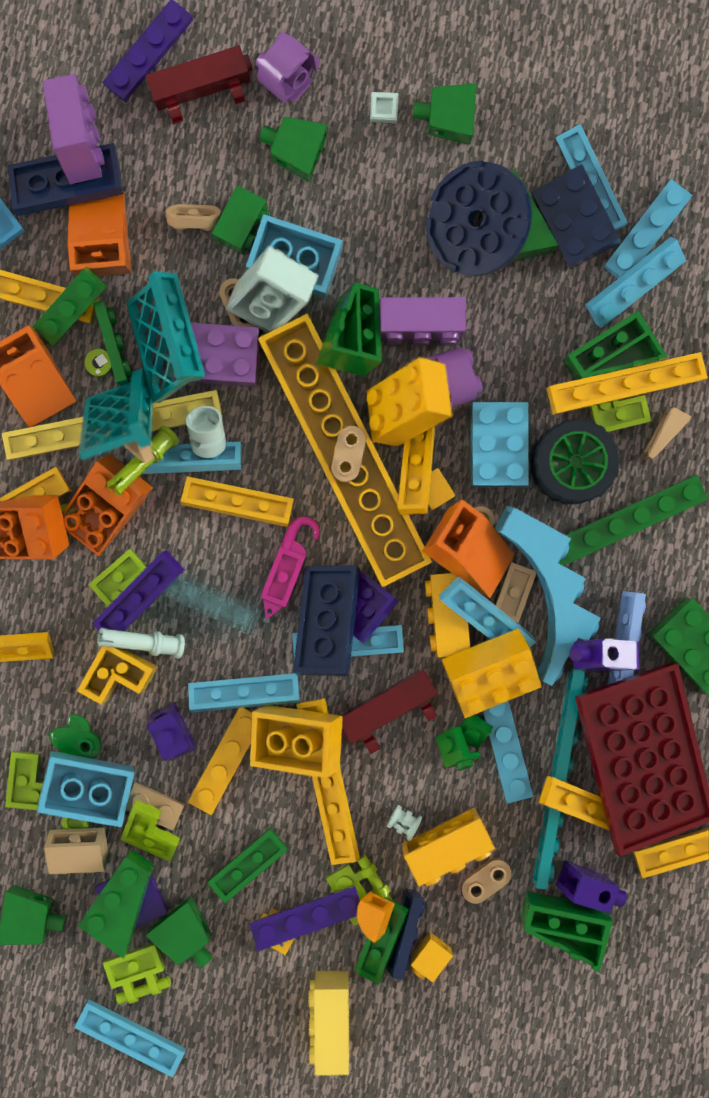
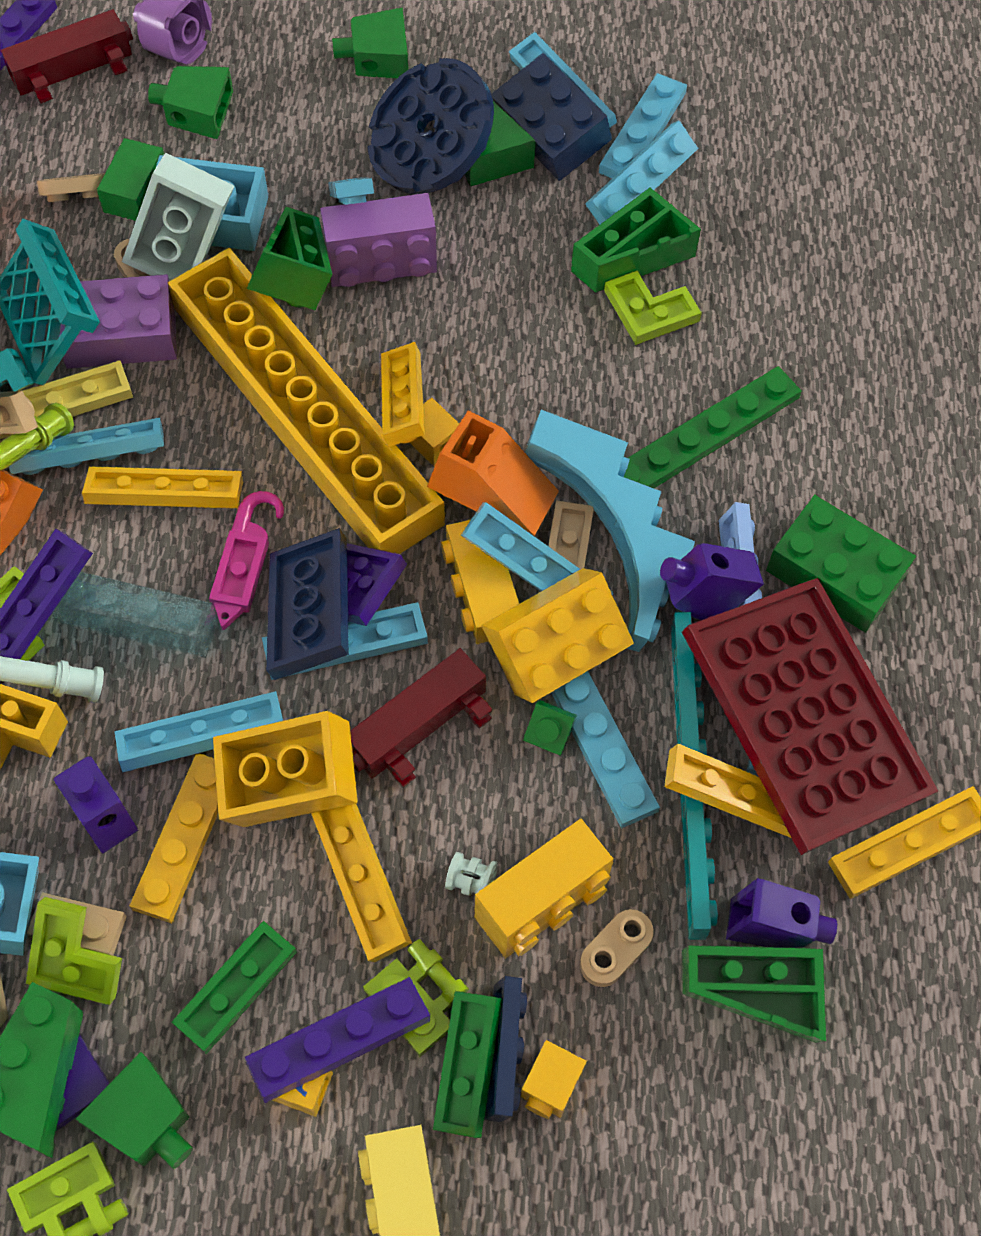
camera: 10 degrees left, 25 degrees down
light aqua wheel [186,406,226,458] -> none
tan plate [332,426,366,482] -> none
light orange brick [357,891,395,943] -> none
yellow brick [366,357,452,447] -> none
light aqua tile [370,92,398,123] -> none
medium lavender brick [426,347,482,408] -> none
green bracket [436,727,481,771] -> none
medium azure brick [470,402,529,487] -> none
wheel [530,419,620,505] -> none
yellow plate [546,352,708,415] -> none
tan slope [642,407,691,461] -> none
none -> medium azure plate [328,177,374,205]

